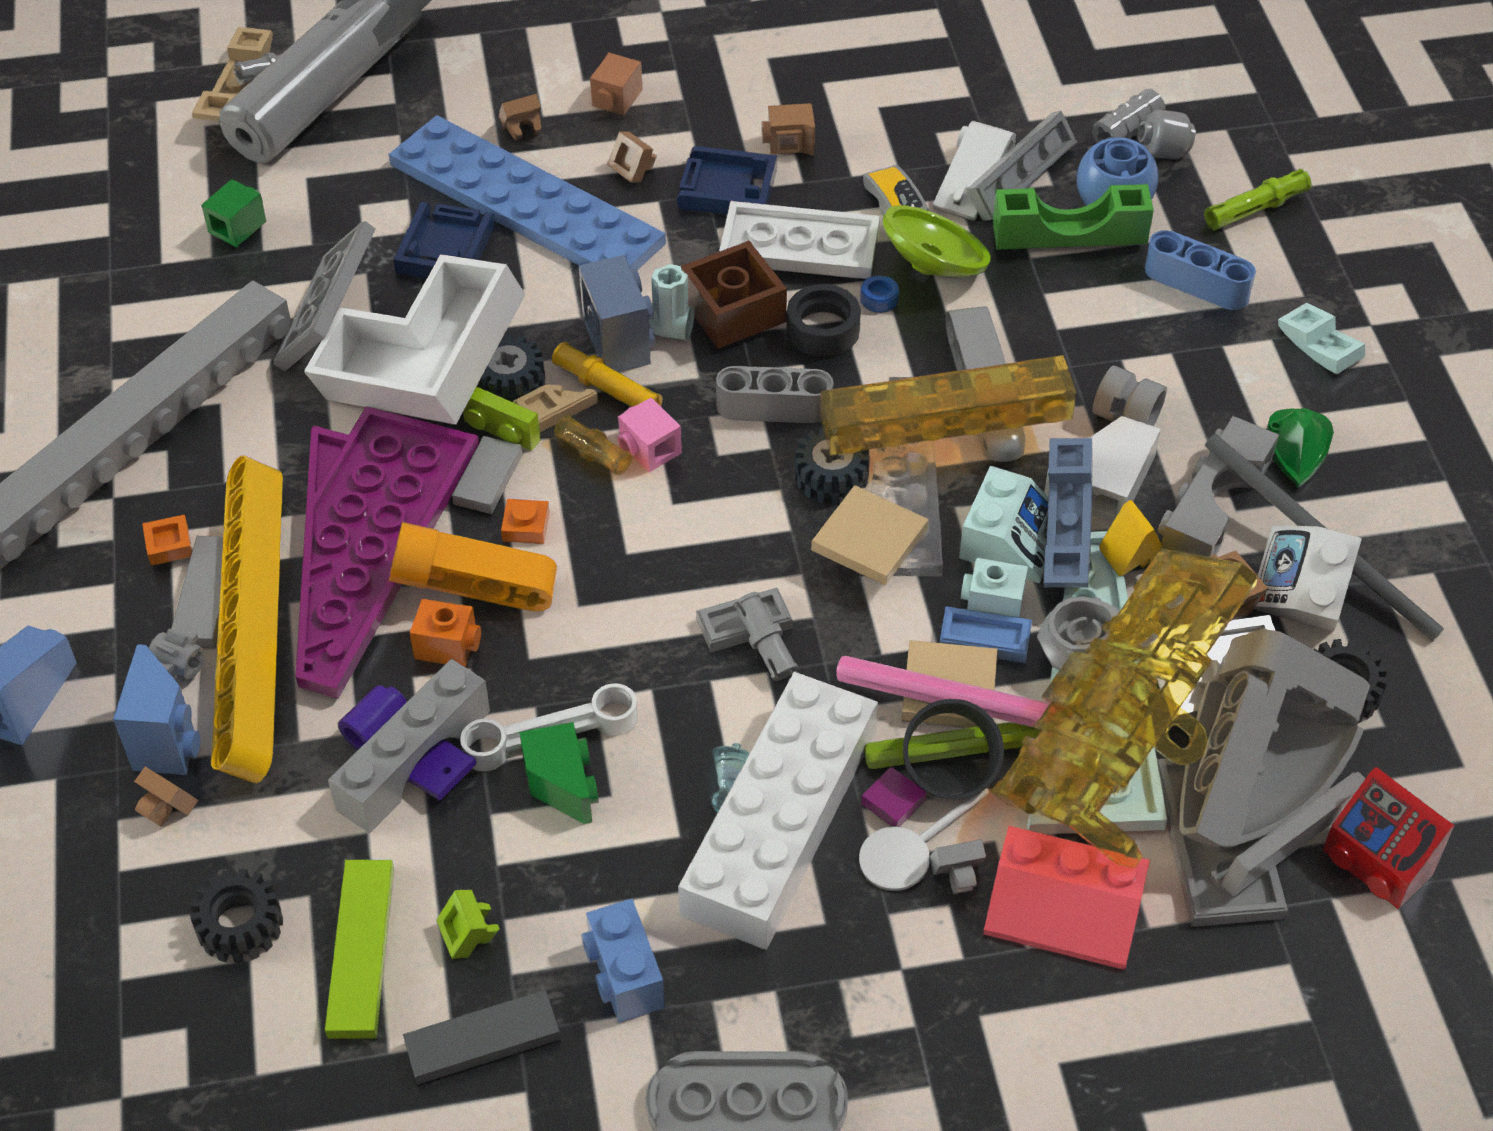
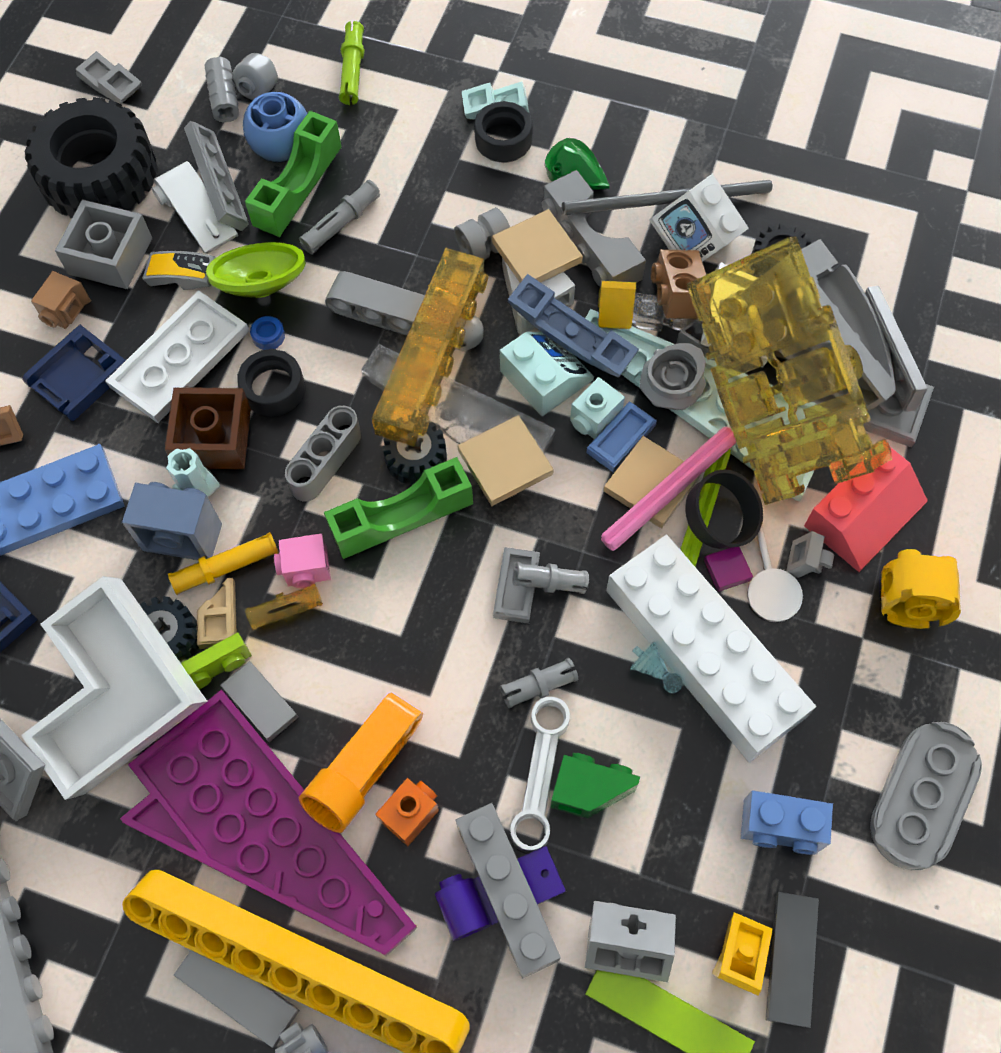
camera: 60 degrees left, 15 degrees up
orange plate [142,515,192,566] -> none
lime tile [436,890,499,959] -> none
orange plate [501,499,550,544] -> none
medium blue beam [1145,230,1256,310] -> none
red slope [1322,767,1455,909] -> none
none -> black tyre [25,97,157,218]
none -> light grey brick [55,200,152,289]
none -> light grey slope [76,51,142,104]
none -> light grey pin [299,180,380,254]
none -> bright green arch [324,457,473,559]
none -> black tyre [474,101,533,163]
none -> tan tile [492,209,583,283]
none -> light grey pin [500,658,578,708]
none -> light grey brick [585,901,676,982]
none -> yellow slope [712,912,773,996]
none -> yellow brick [881,549,961,629]

